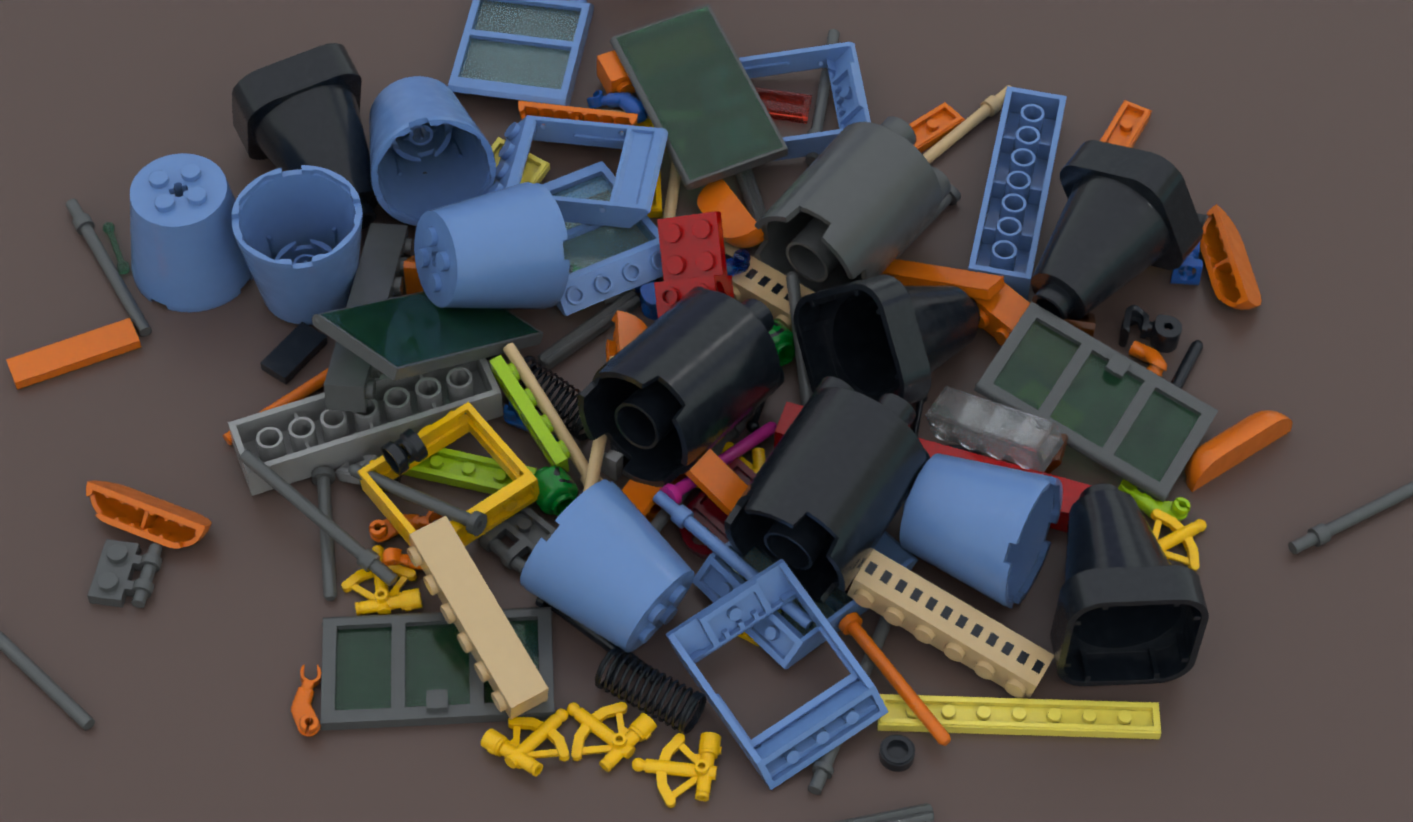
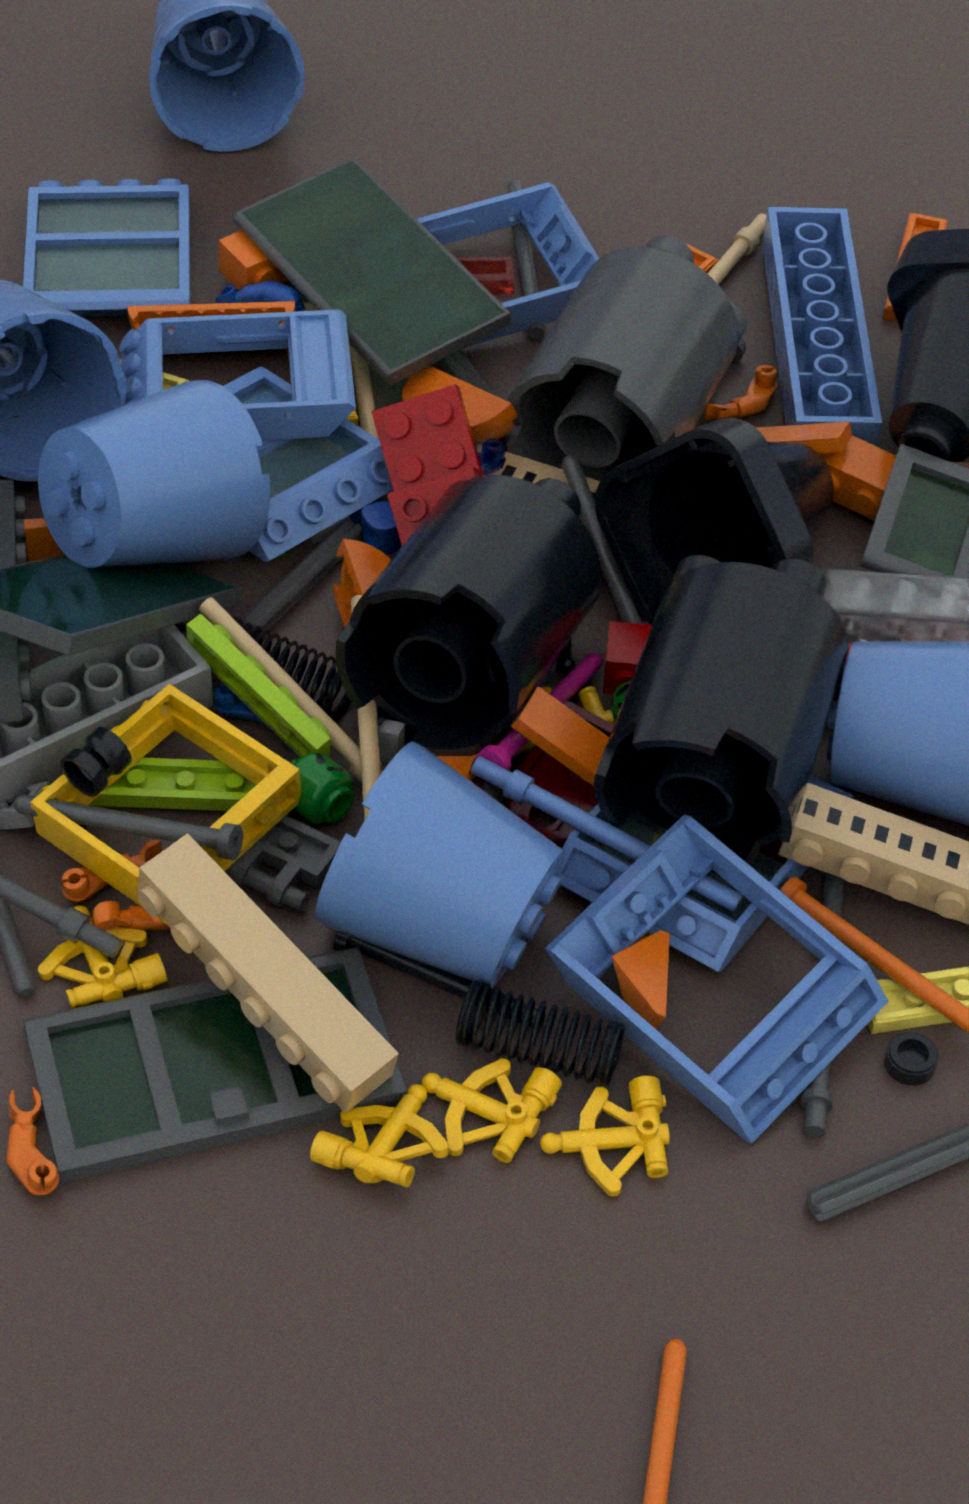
camera: 15 degrees left, 5 degrees down
none -> orange slope [612,930,670,1029]
none -> orange arm [704,365,778,421]

